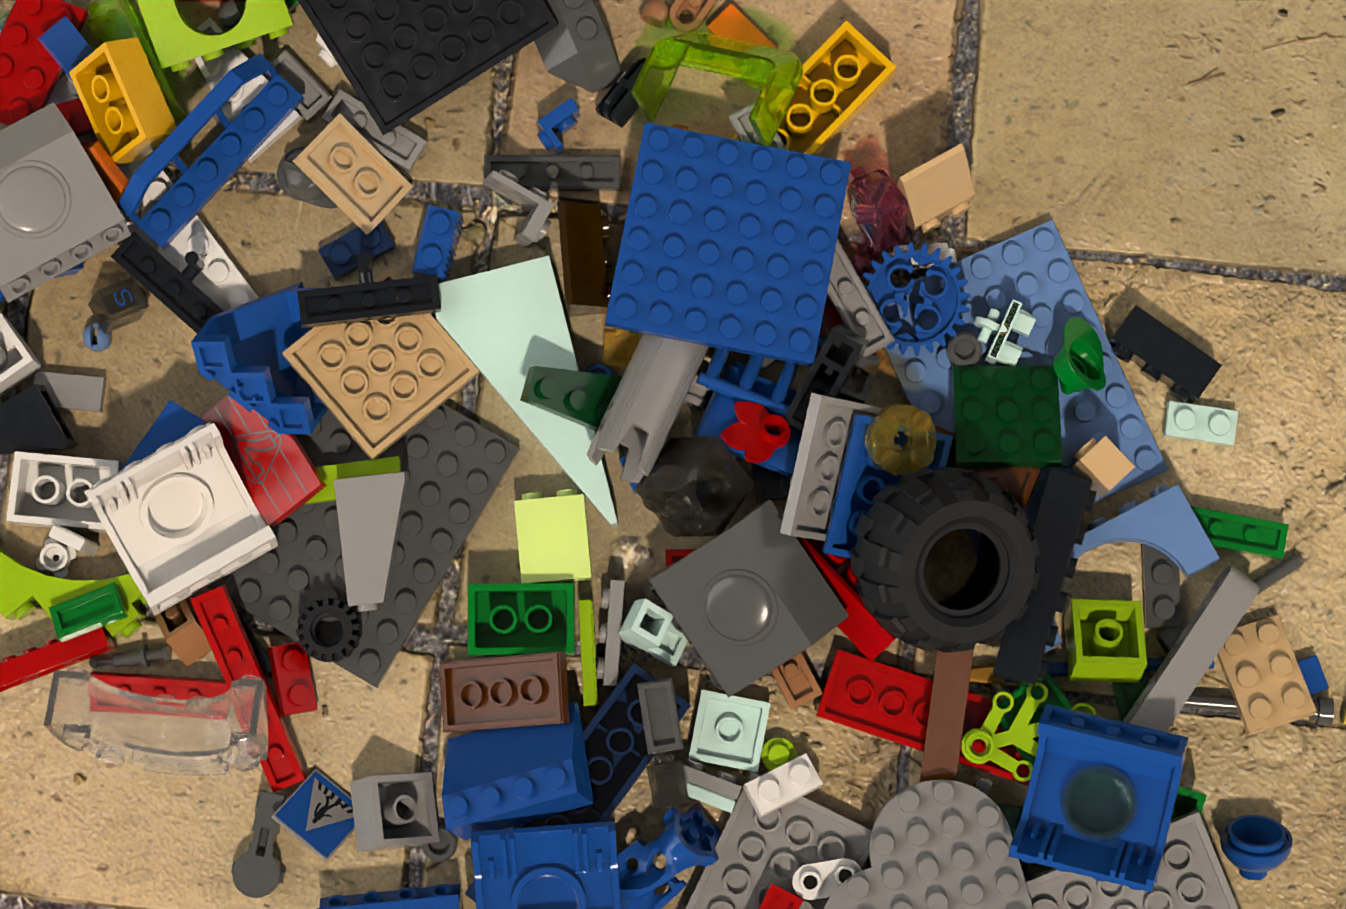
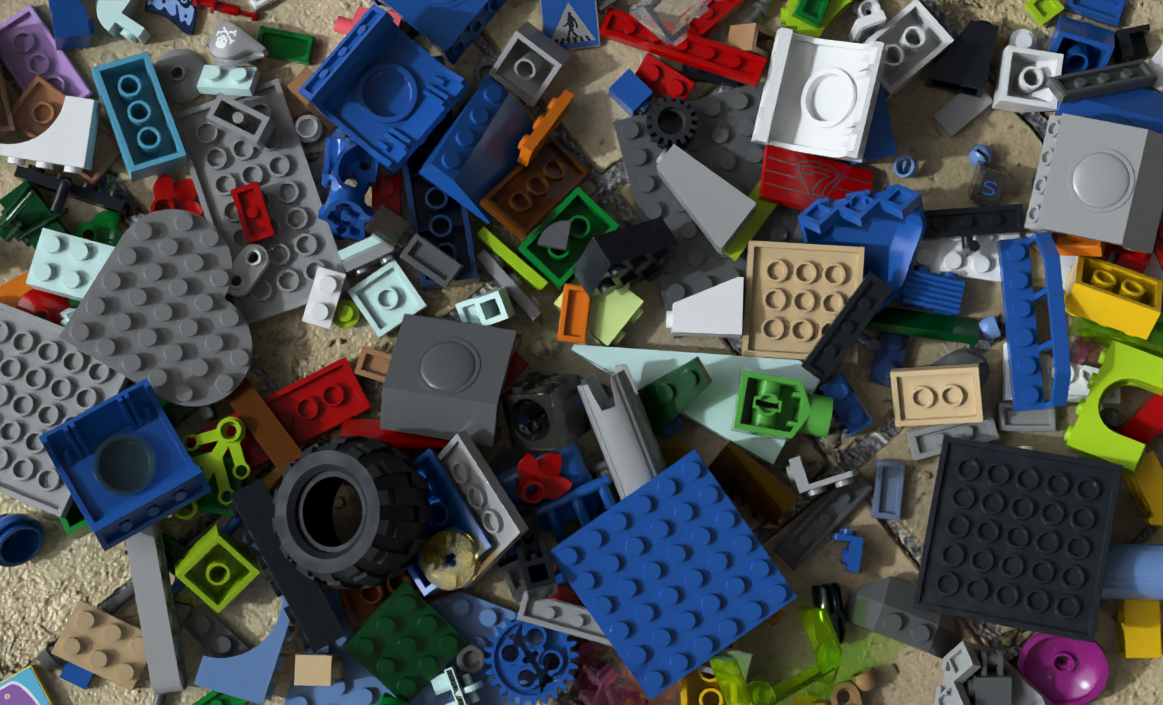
camera: 130 degrees right, 0 degrees up
none -> red plate [371,175,402,233]
none -> orange plate [517,89,575,167]
none -> dark grey tile [537,221,571,251]
none -> orange tile [557,283,592,345]
none -> black brick [572,217,679,298]
none -> blue brick [609,69,653,117]
none -> white slope [666,277,744,338]
none -> bright green brick [731,370,833,441]
none -> dark green tile [865,307,980,345]
none -> sand blue tile [870,460,906,521]
none -> medium blue hinge [893,155,919,179]
none -> blue brick [898,265,965,316]
none -> medium blue hinge [978,315,1001,340]
none -> clear pink tile [1070,335,1091,365]

